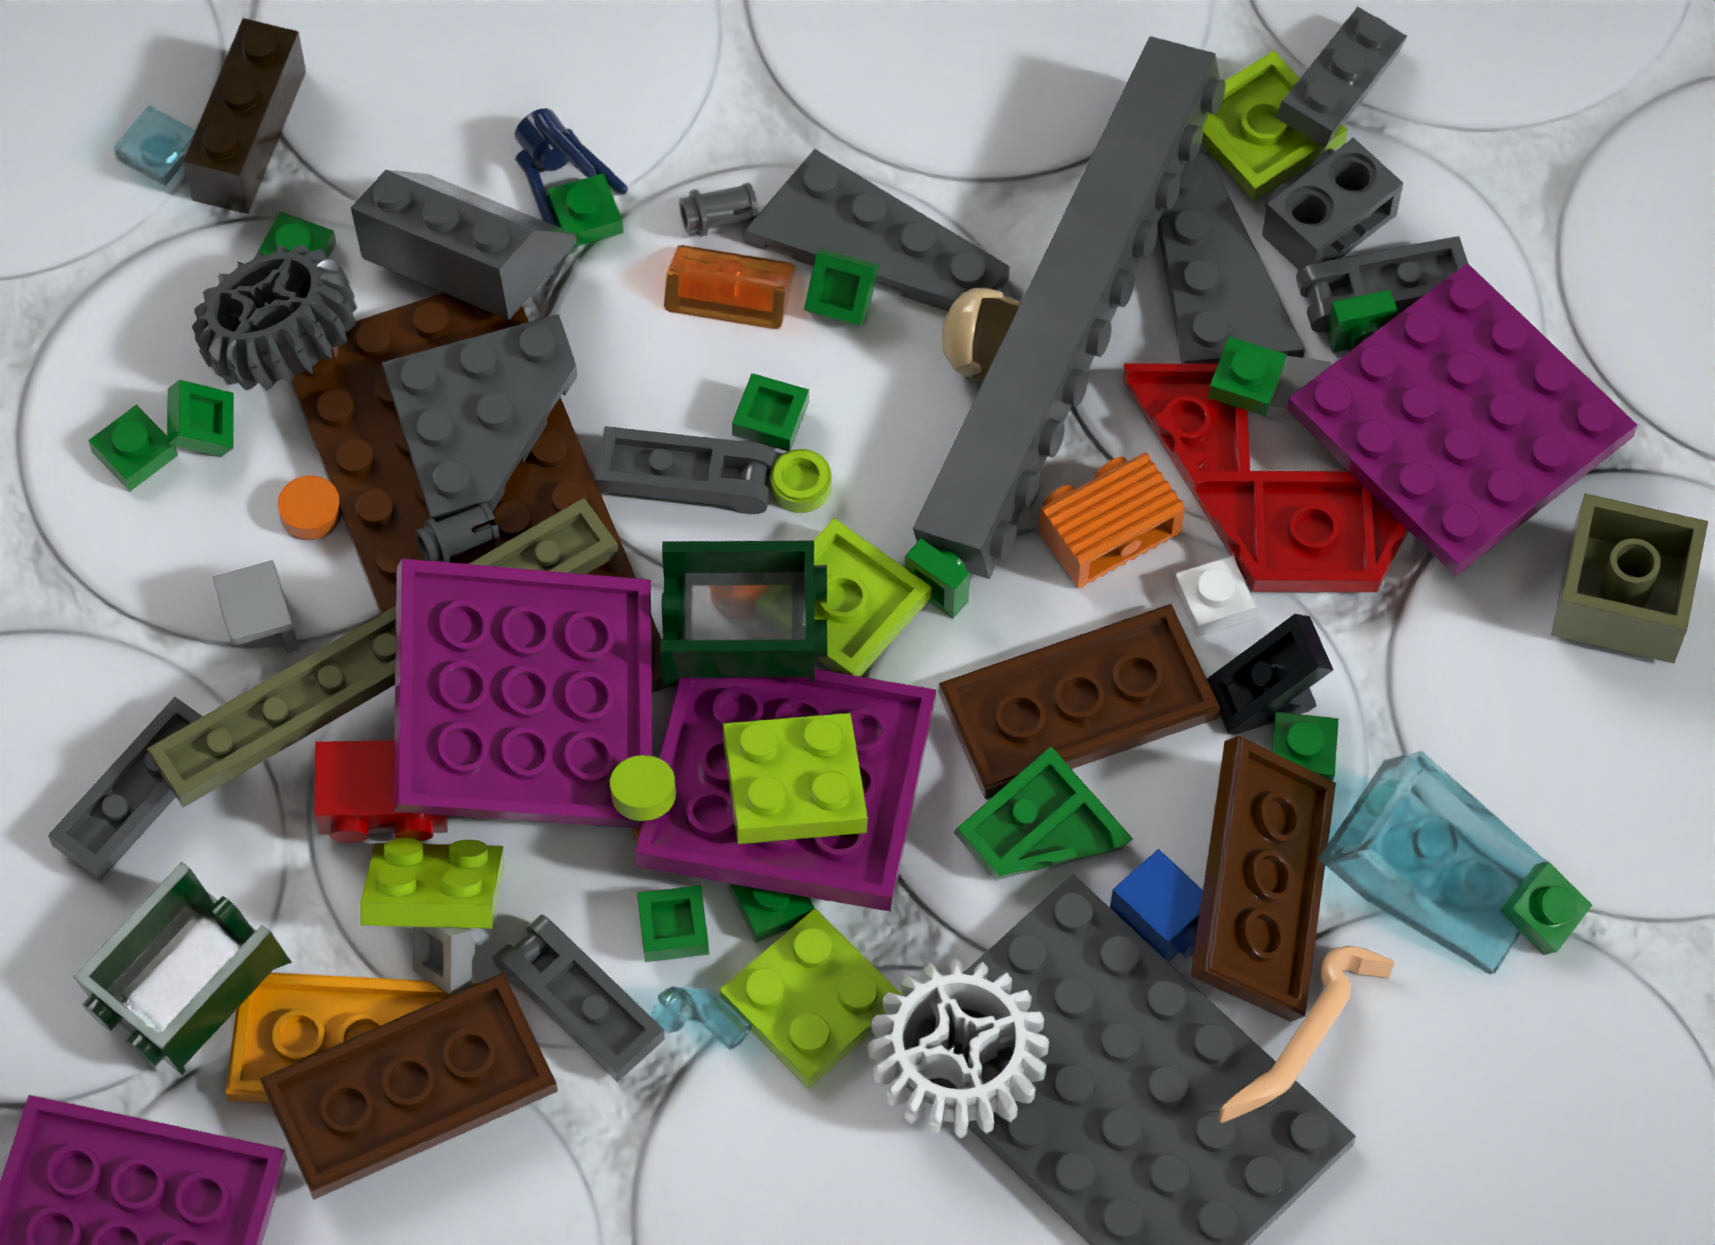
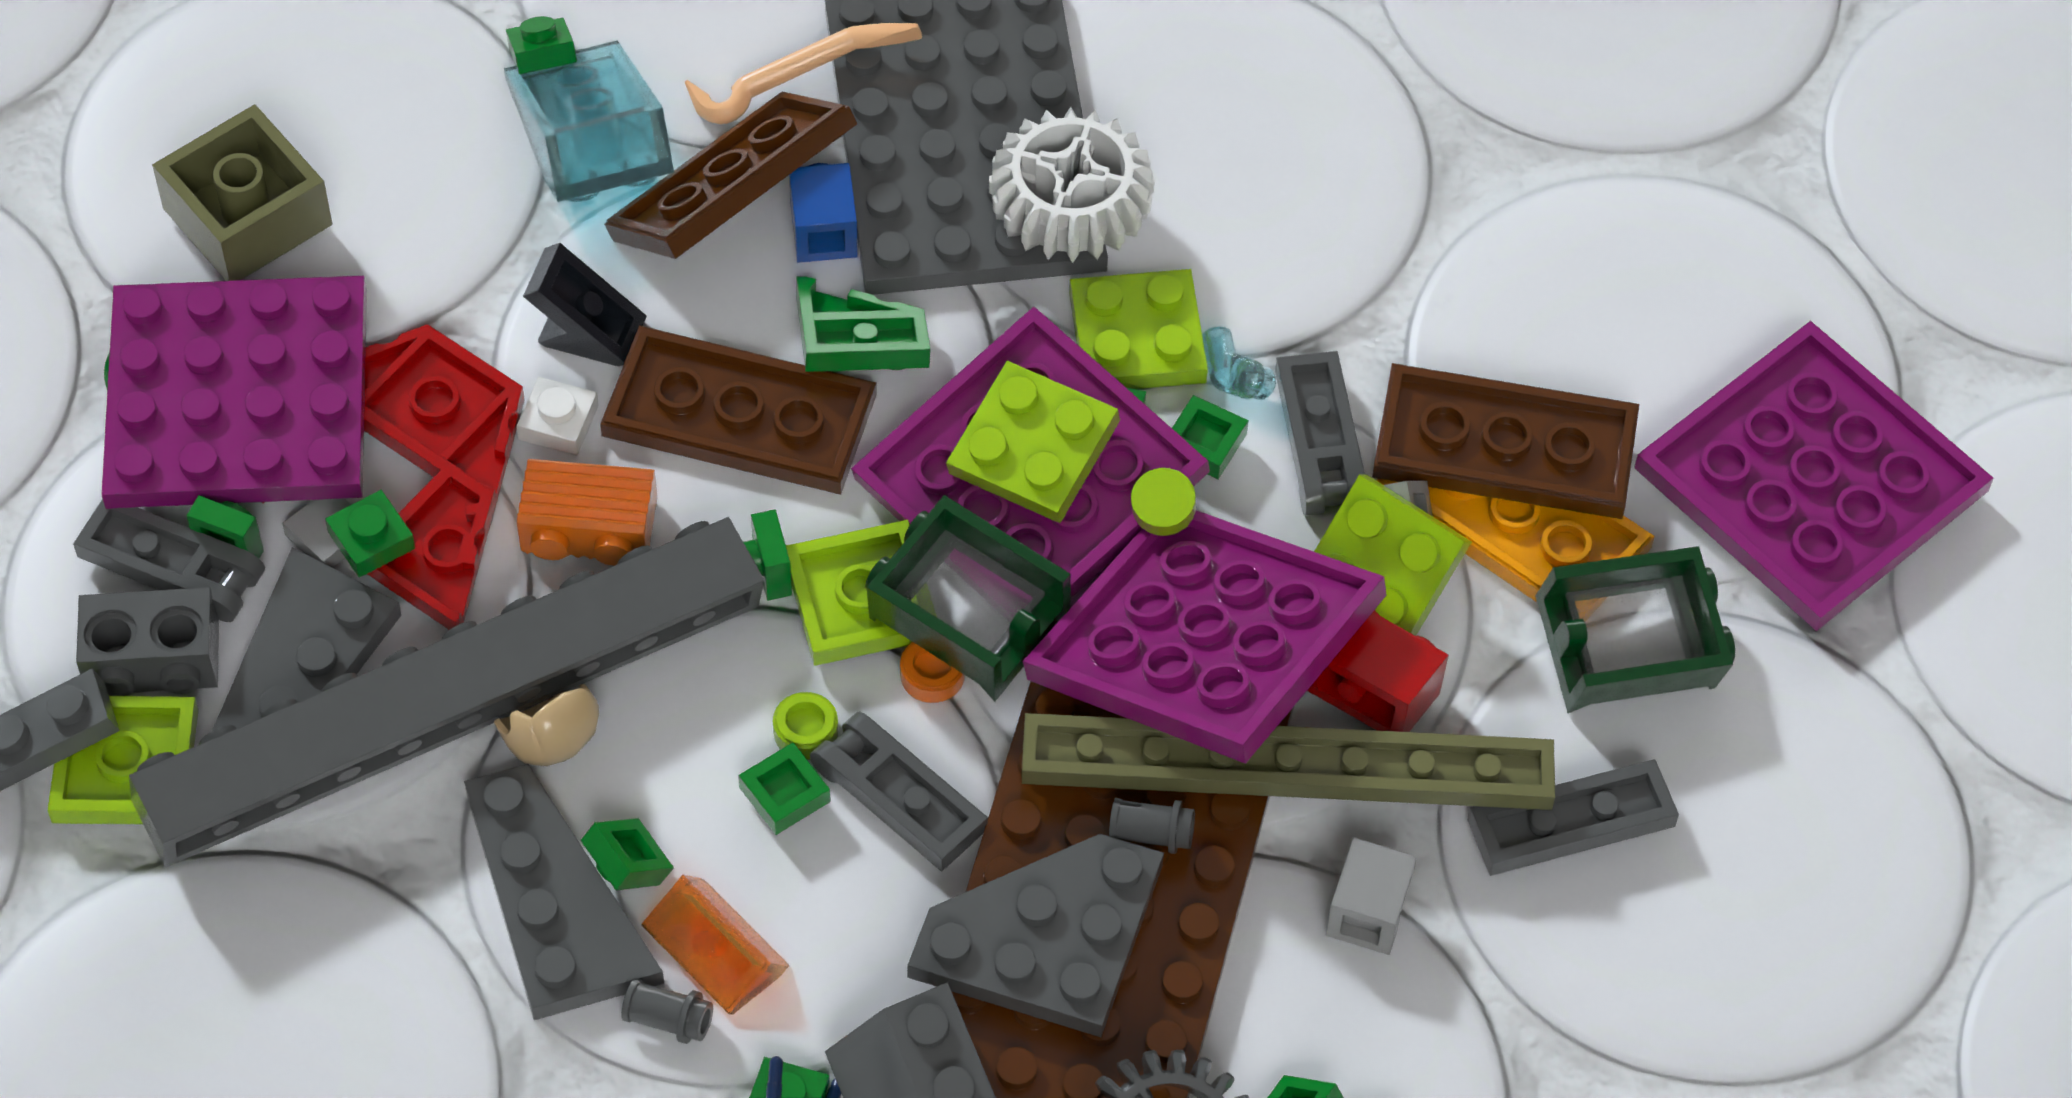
camera: 145 degrees left, 5 degrees down
orange tile [278,475,341,540] -> none
green plate [1271,712,1339,781] -> none

